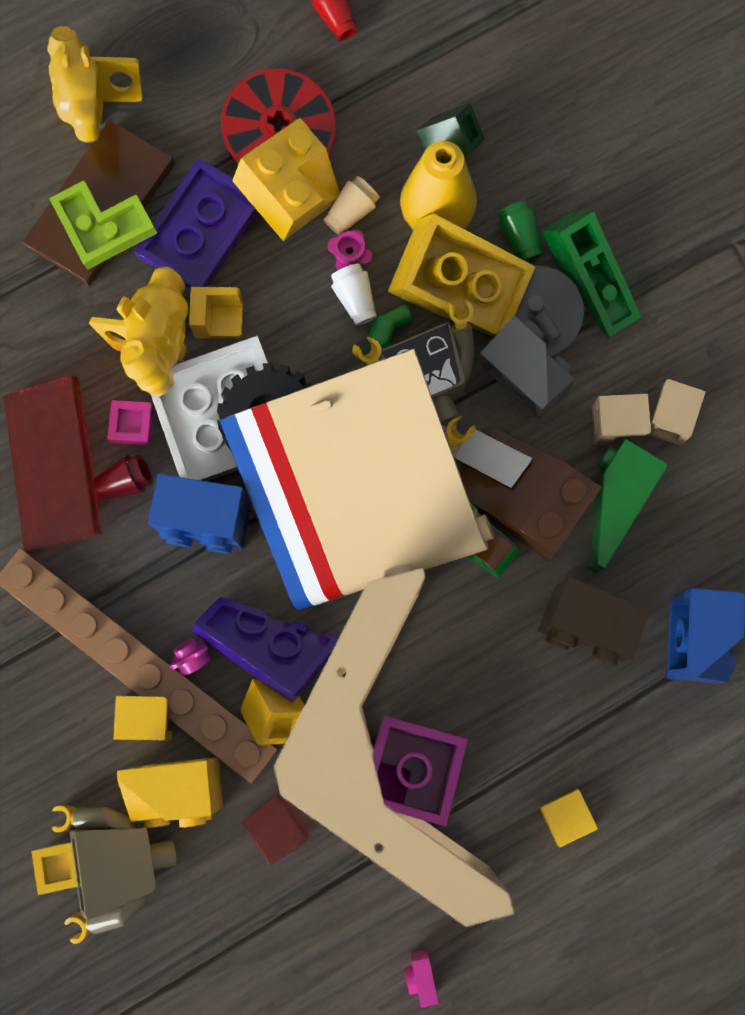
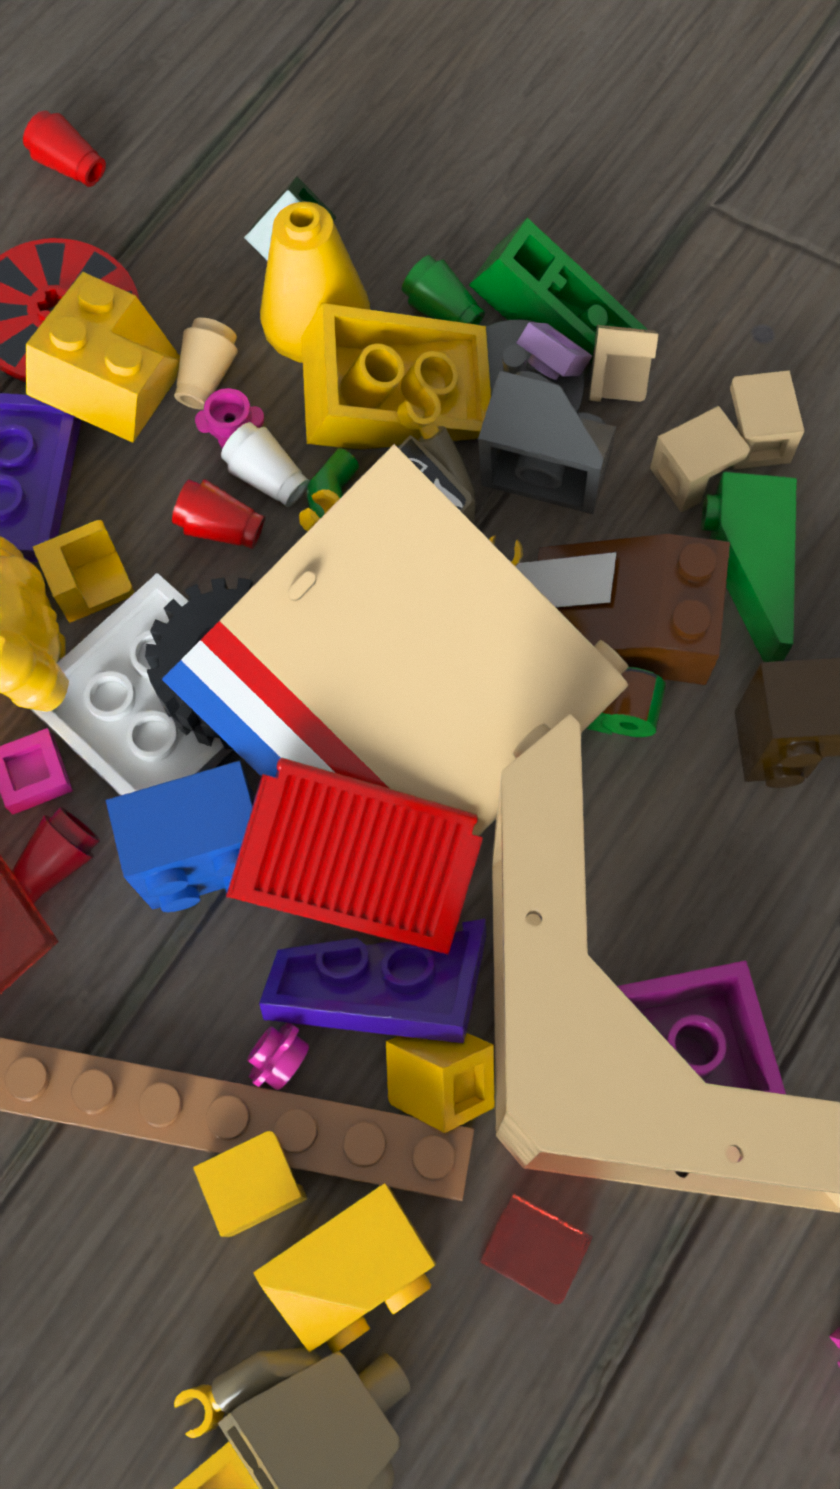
camera: 25 degrees left, 10 degrees down
none -> red cone [172,479,266,549]
none -> red window [226,758,483,954]
none -> lavender plate [517,322,592,380]
none -> tan panel [588,325,659,402]

